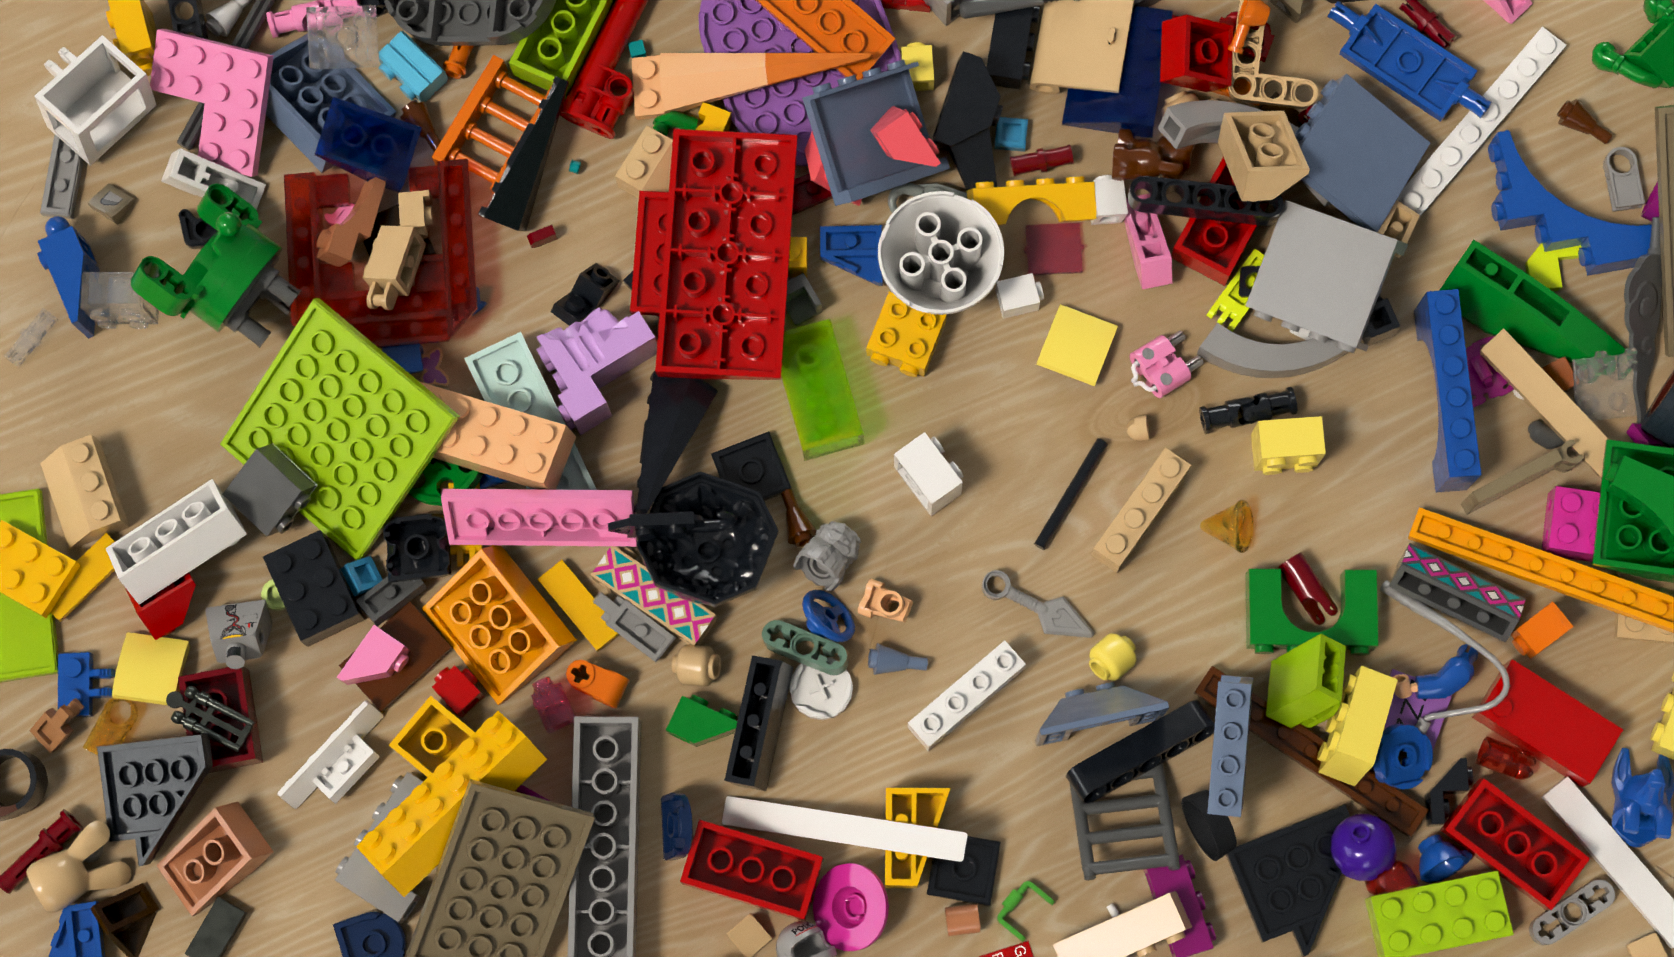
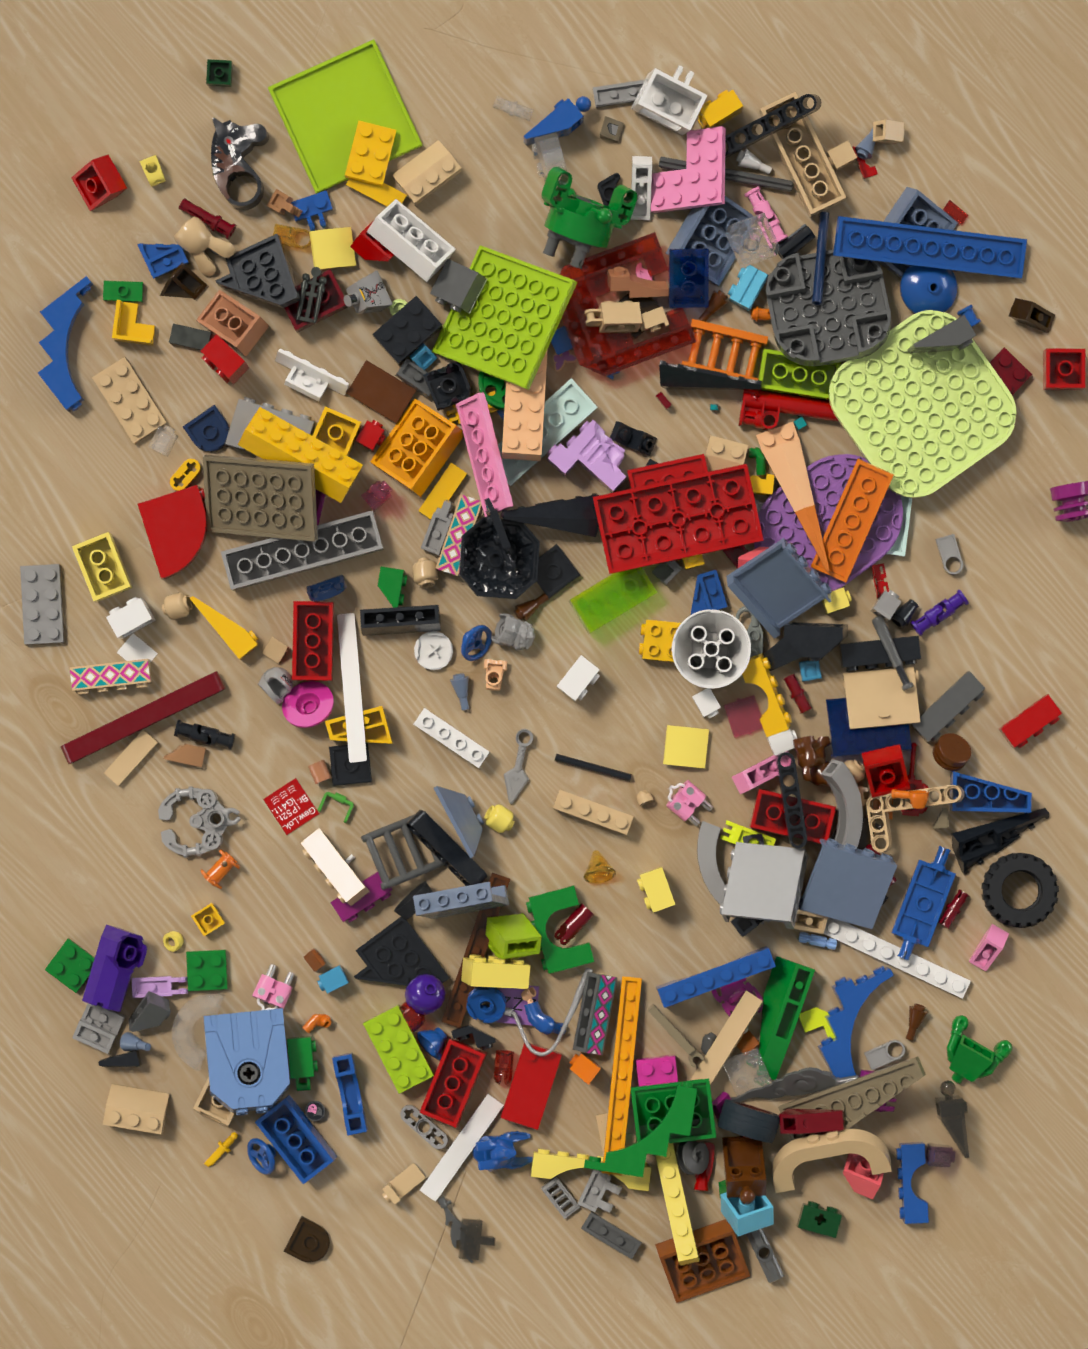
camera: 70 degrees right, 10 degrees up
bright pink slope [337,625,410,685] -> none
orange piece [566,660,630,709] -> none
sand green beam [762,620,849,675] -> none
coral slope [870,106,941,167] -> none
black piece [1199,387,1298,434] -> none
tan slope [1218,111,1310,202] -> none
none -> red brick [200,334,250,385]
none -> light blue axle [798,932,837,950]

